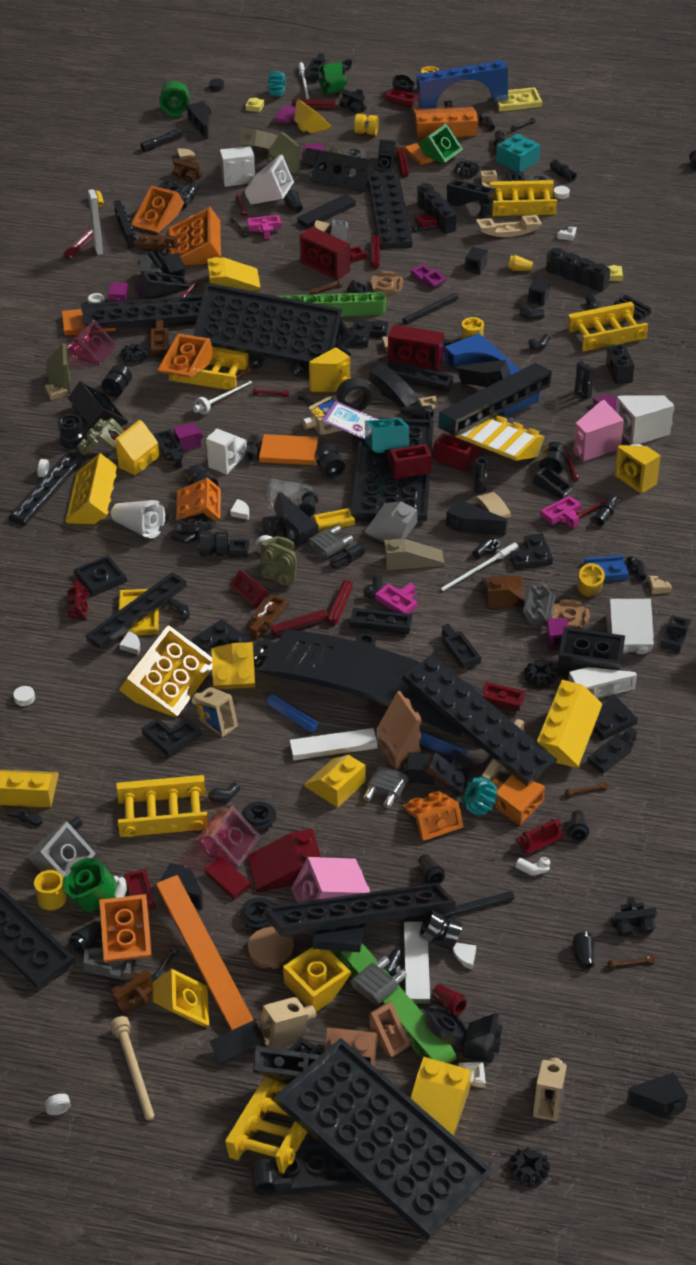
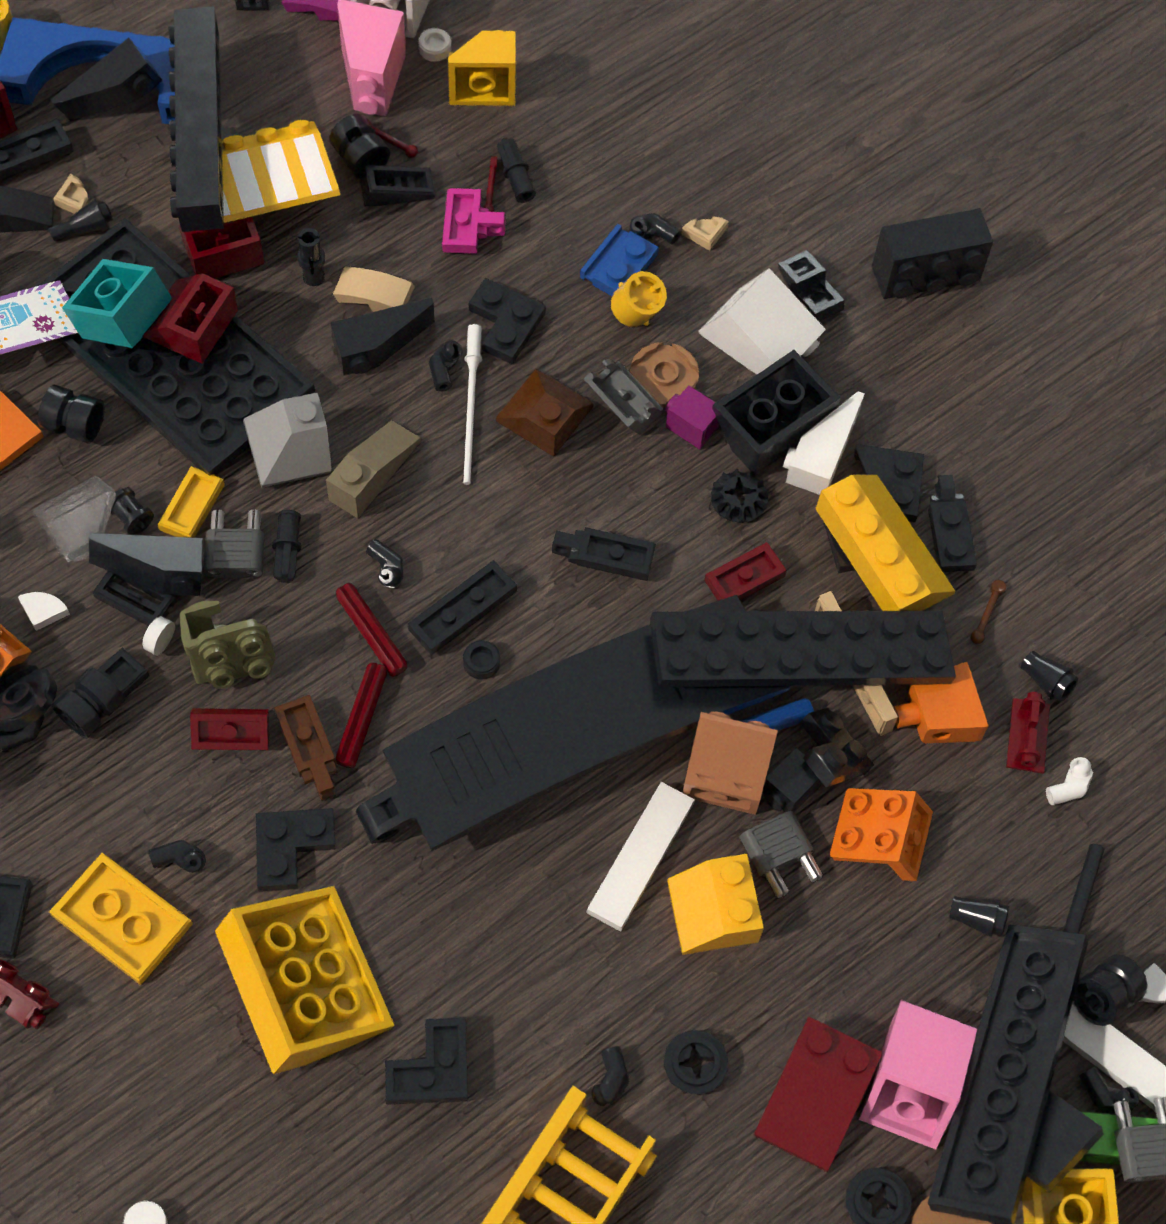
camera: 55 degrees left, 20 degrees up
black plate [86,572,187,650] -> none
white tile [120,632,140,655] -> none
tan torso [192,687,238,737] -> none
clear pink slope [195,805,261,868] -> none
dark red tile [204,857,251,900] -> none
yellow slope [212,642,255,689] -> none
blue axle [267,694,318,733] -> none
dark pink hinge [375,583,418,614] -> none
teal gear [462,777,498,816] -> none

